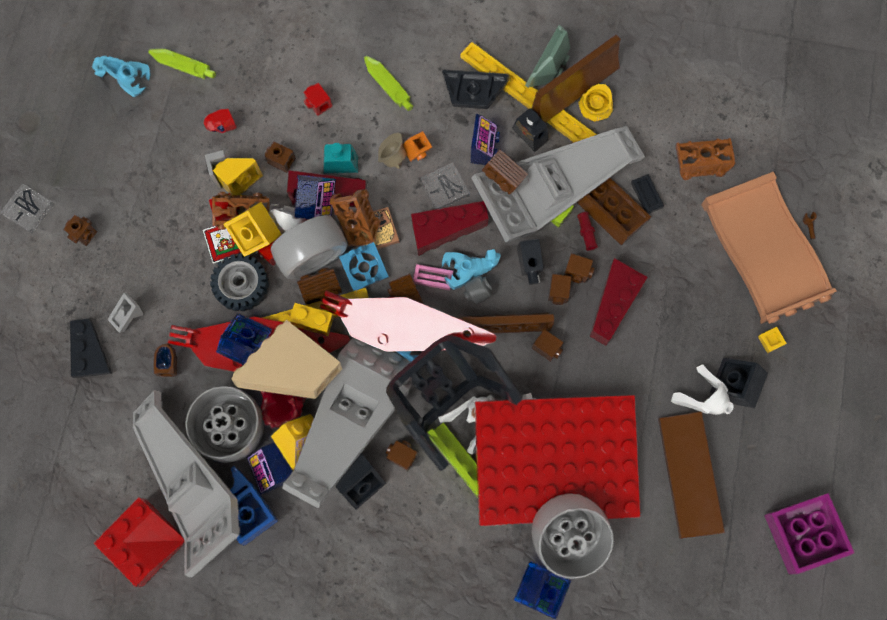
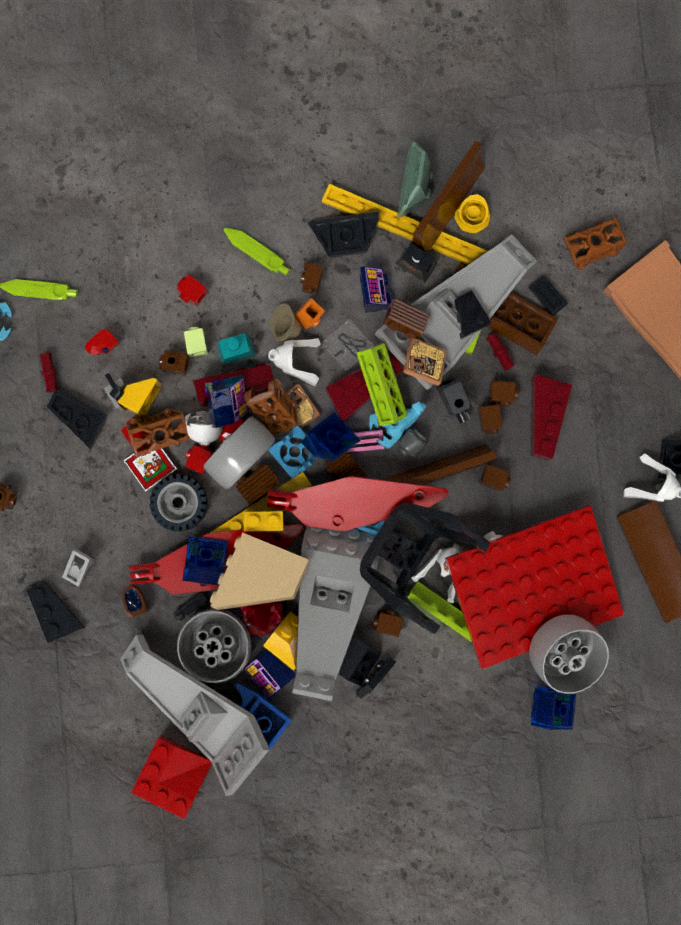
camera: 20 degrees left, 10 degrees up
yellow slope [224,202,282,257] -> none
none -> dark red pin [39,353,59,392]
none -> black wing [47,390,108,449]
none -> black hand [105,373,124,400]
none -> black axle [173,592,208,622]
none -> yellowish green brick [184,327,209,357]
none -> white piece [268,338,321,386]
none -> reddish brown brick [300,262,323,294]
none -> clear blue slope [302,413,360,462]
none -> black wing [355,657,396,699]
none -> lime fence [356,343,408,426]
none -> tile [403,338,446,386]
none -> black wing [454,290,492,340]

